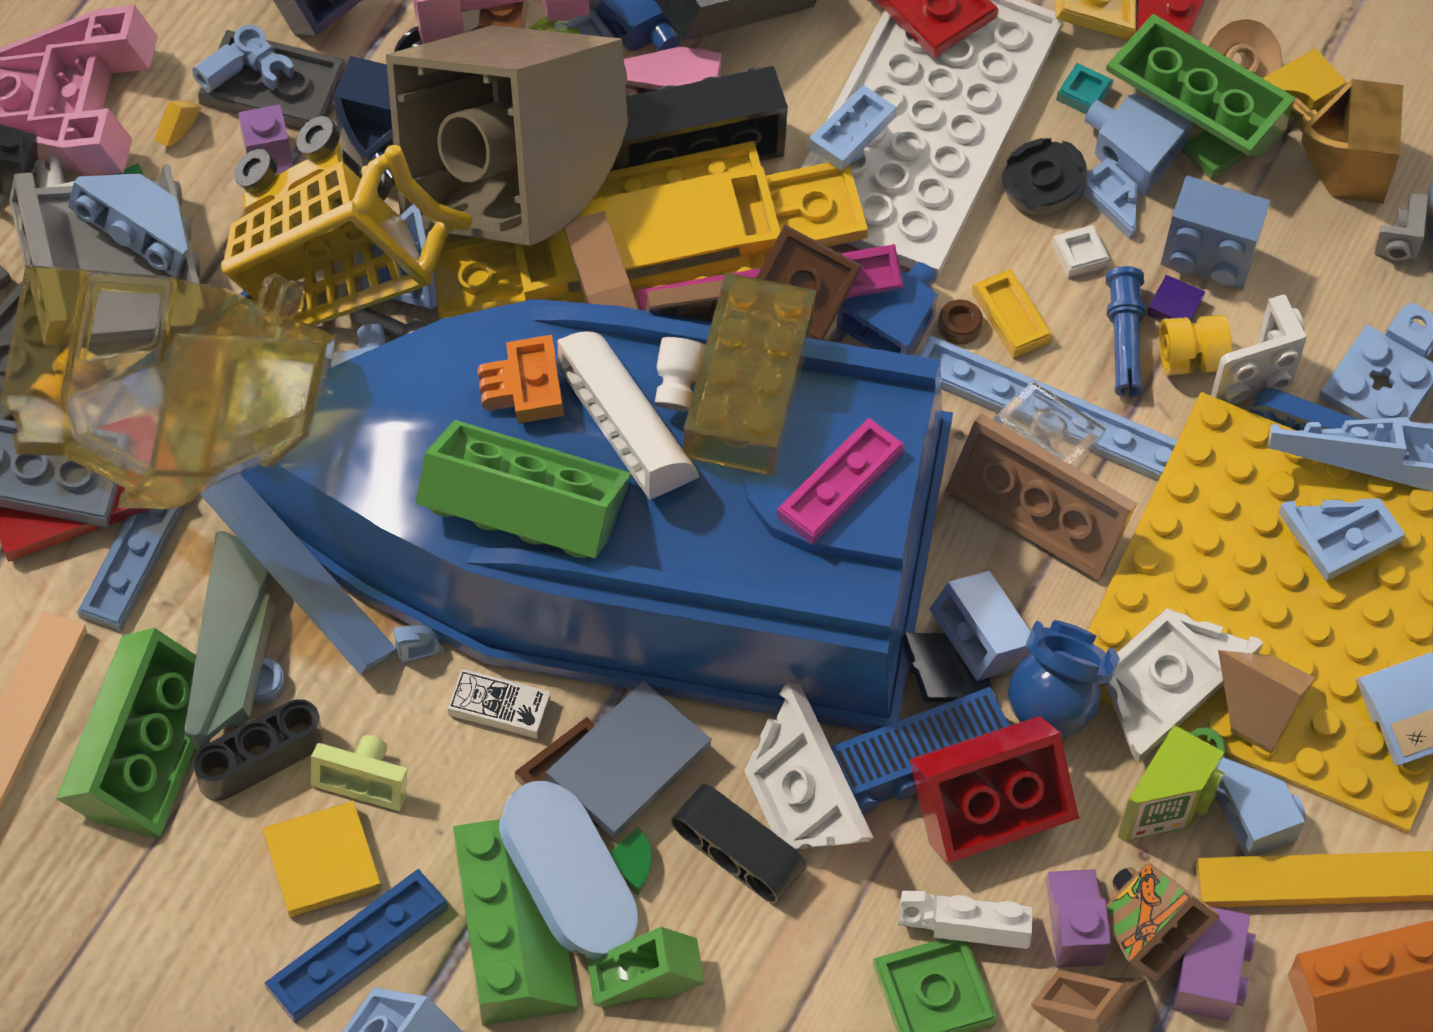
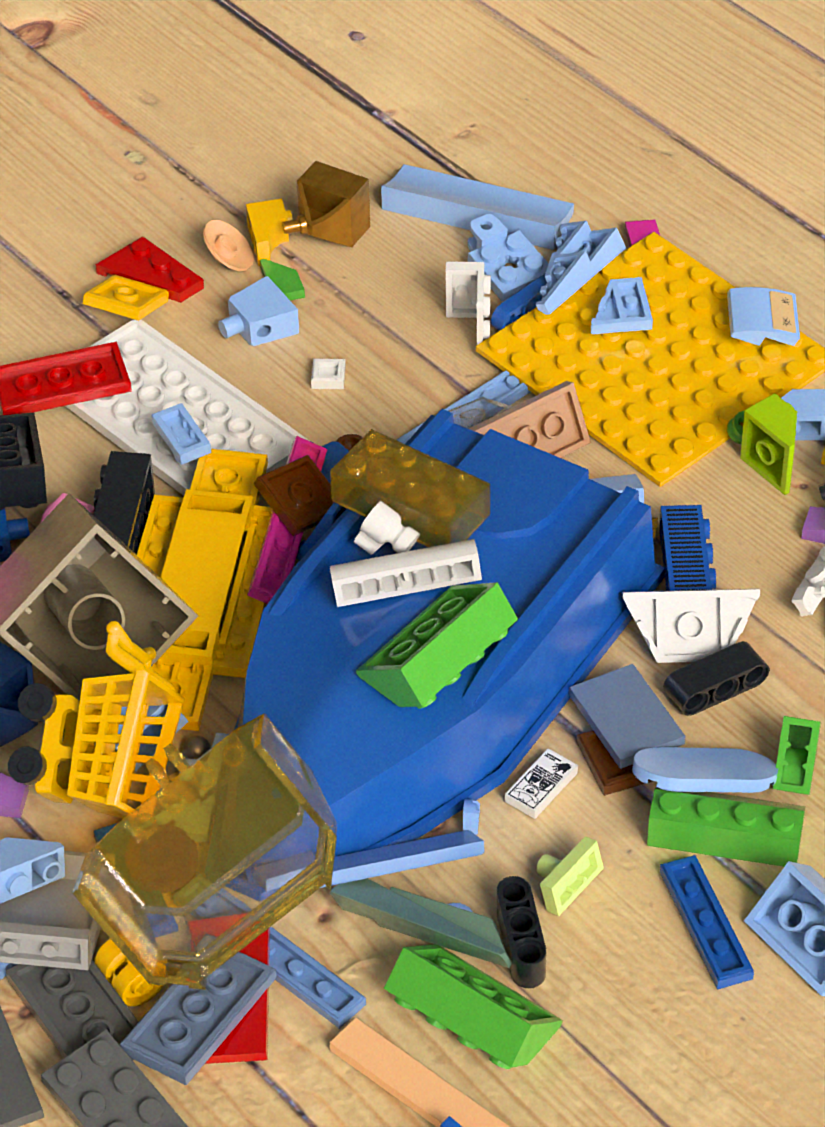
camera: 65 degrees left, 15 degrees down
yellow tile [262,800,381,918] -> none
orange hinge [477,335,564,424] -> none
medium nougat slope [563,211,637,309] -> none
green tile [610,827,652,895] -> none
medium nougat tile [645,278,741,321] -> none
dark pink tile [776,418,905,545] -> none
red brick [909,716,1079,863] -> none
yellow tile [972,269,1053,359] -> none
black tile [1002,138,1088,215] -> none
blue tile [1008,620,1120,739] -> none
teal tile [1056,63,1114,114] -> none
light blue tile [1083,158,1138,239] -> none
blue pin [1105,266,1146,397] -> none
white wing [1105,609,1263,763] -> none
bright green slope [1106,14,1296,156] -> none
dark purple tile [1146,274,1205,322] -> none
yellow wheel [1159,315,1232,376] -> none
medium blue brick [1161,175,1270,289] -> none
medium nougat slope [1218,650,1315,754] -> none
light grey bracket [1374,193,1428,261] -> none

